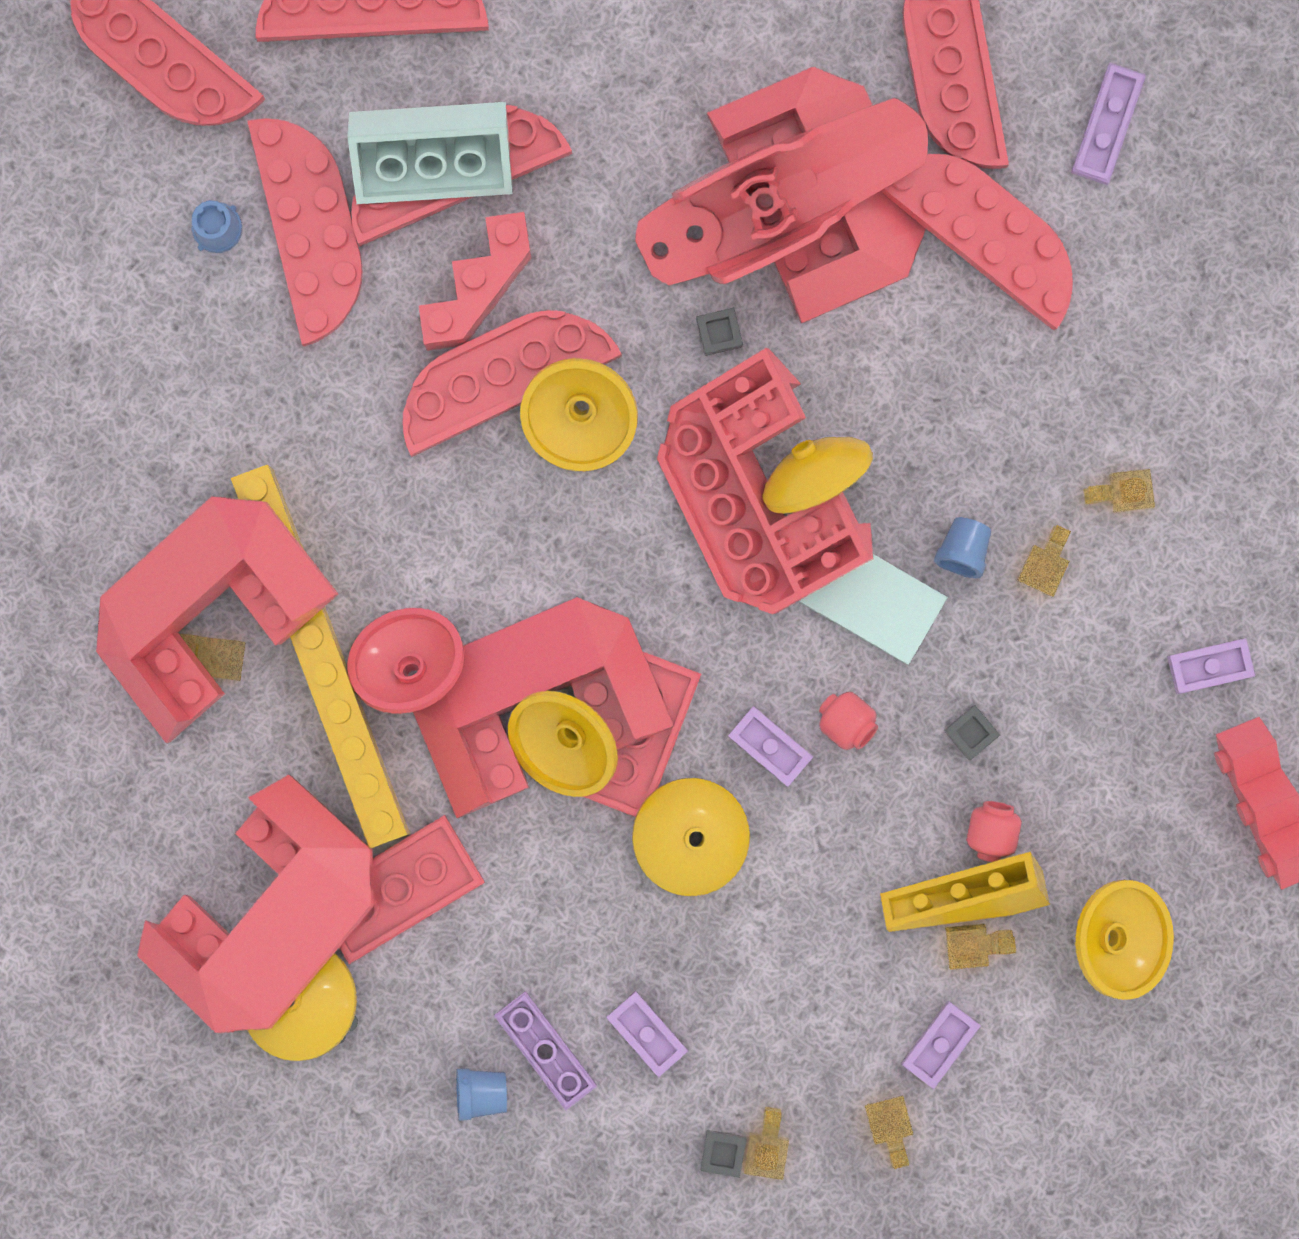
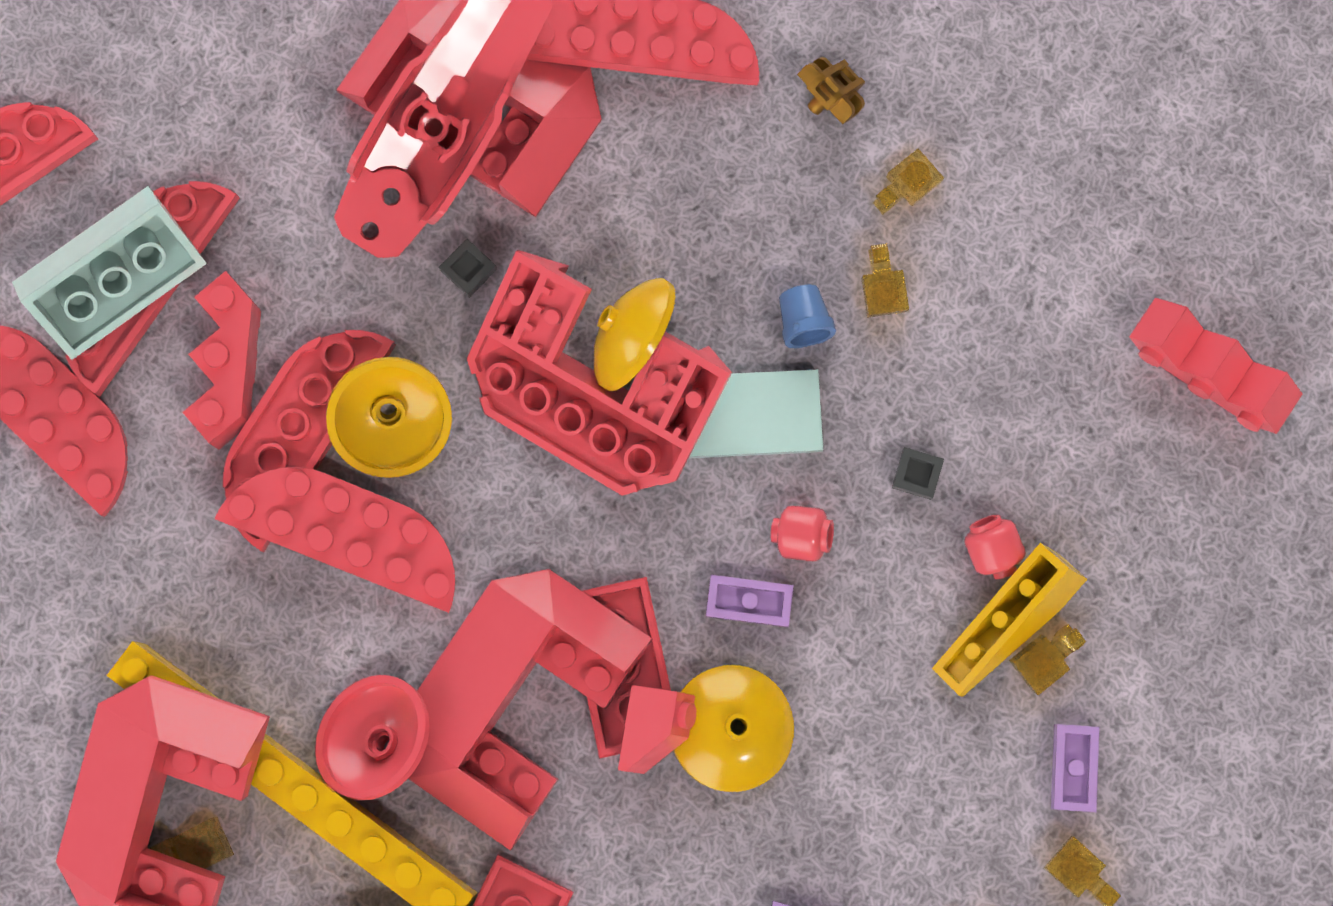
camera: 30 degrees left, 5 degrees down
yellow dish [508,691,618,797] -> none
yellow dish [1075,880,1174,1000] -> none
lavender plate [1167,638,1255,694] -> none
none -> coral plate [214,467,455,613]
none -> coral slope [618,685,696,774]
none -> pearl gold piece [797,57,865,125]

